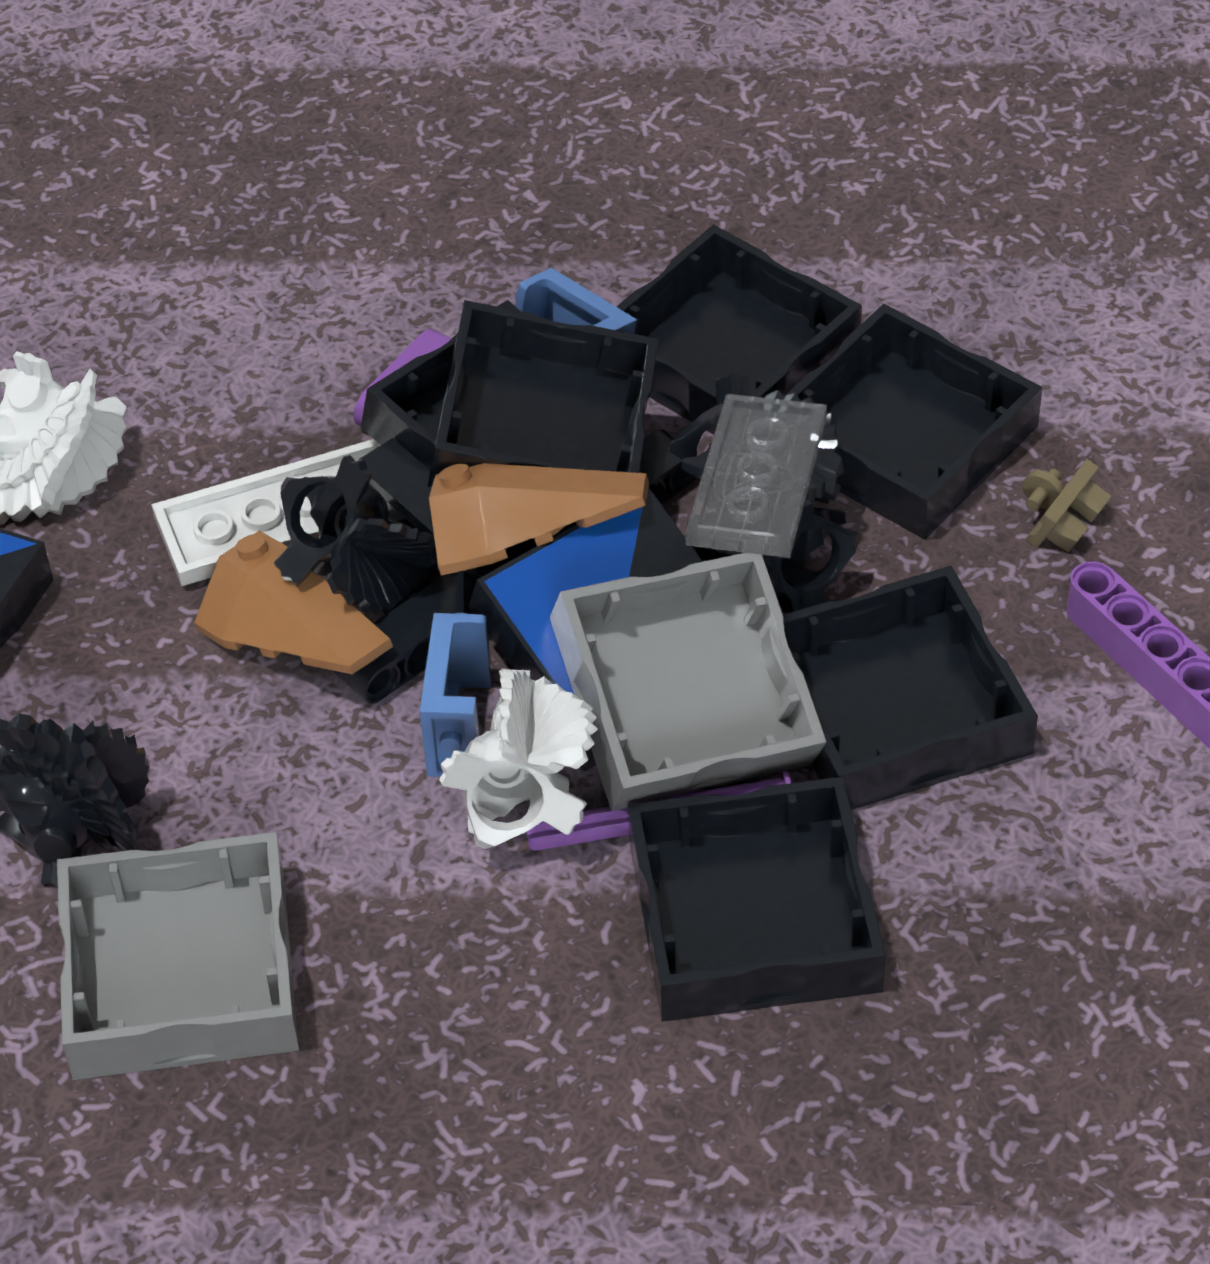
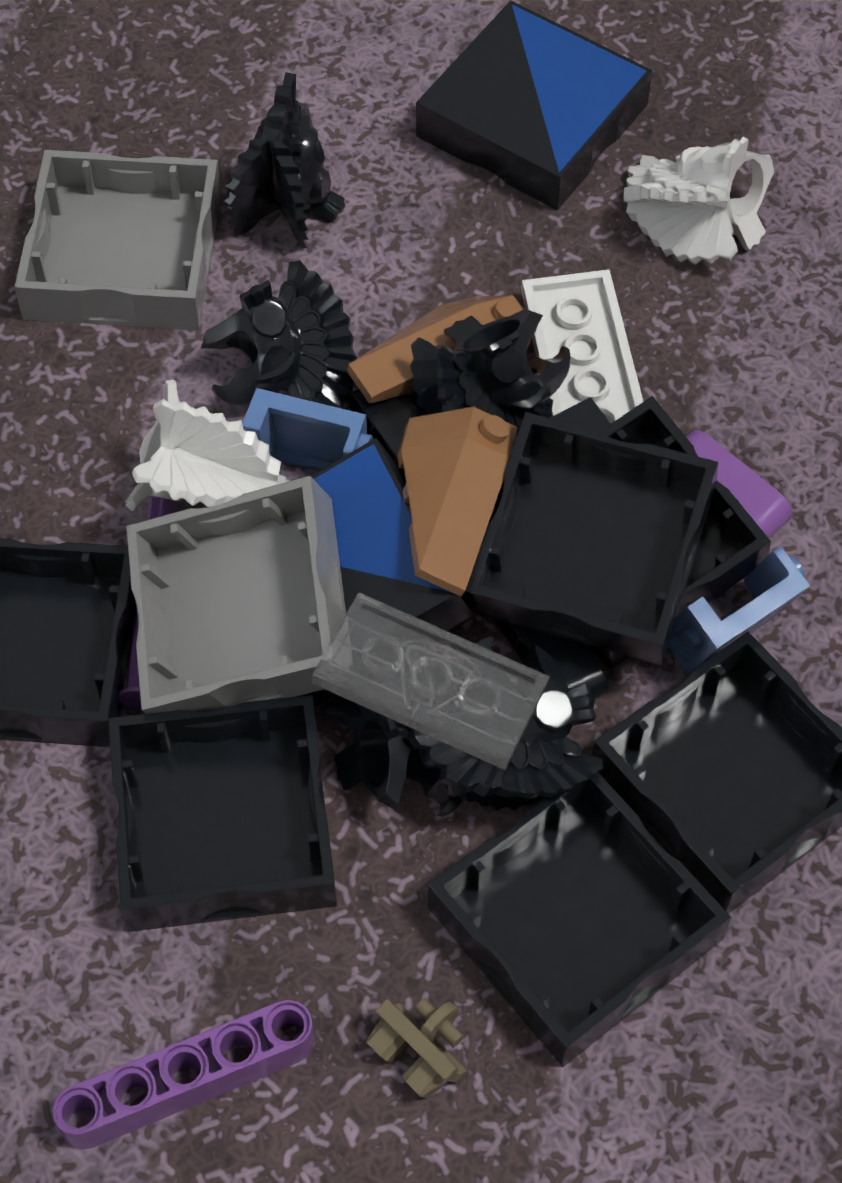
camera: 100 degrees right, 10 degrees up
none -> black piece [201,260,357,409]

